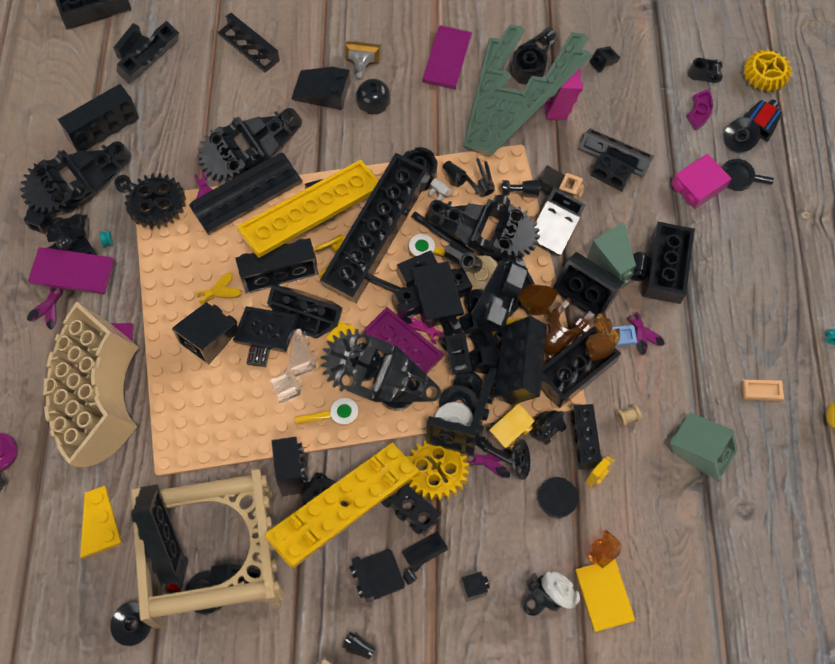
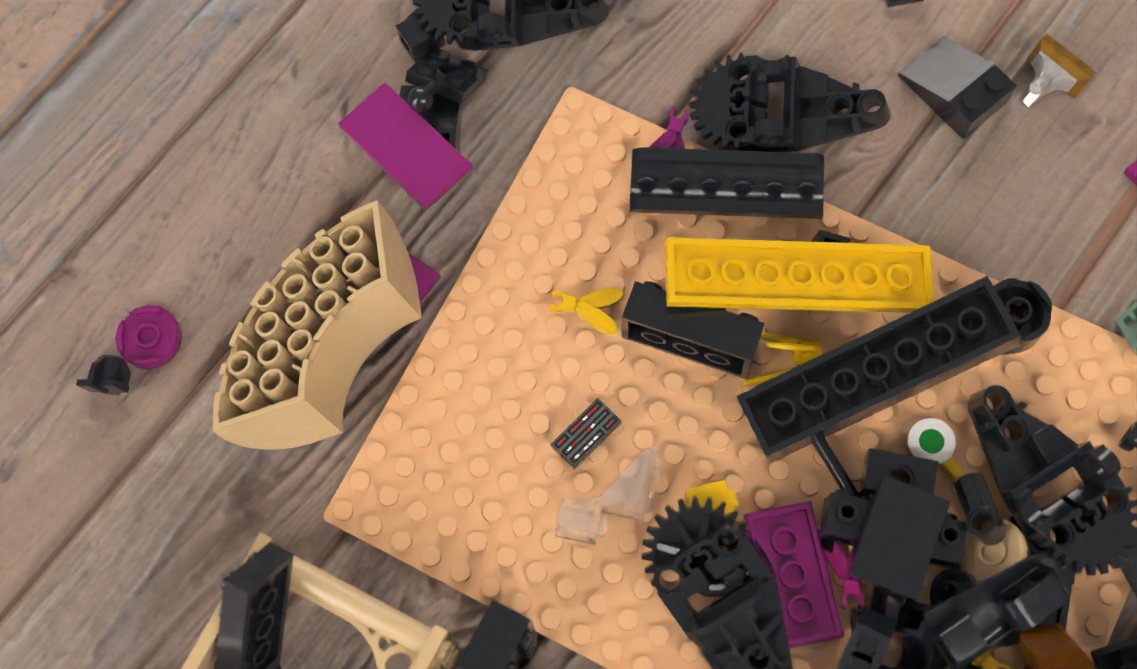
camera: 45 degrees right, 5 degrees up
magenta piece [27,287,63,329] -> none
yellow wing [80,486,123,559] -> none
teal bush [99,230,113,248] -> none
black bush [114,175,132,193] -> none
black gear [125,173,186,229] -> none
black slope [172,302,238,365] -> none
black tile [233,306,299,352] -> none
black wedge [267,285,343,339] -> none
piece [295,398,359,426] -> none
black cylinder [356,79,391,115] -> none
black bar [411,211,474,254] -> none
white tile [429,178,453,201] -> none
black cone [442,161,468,186] -> none
black plant [466,158,495,196] -> none

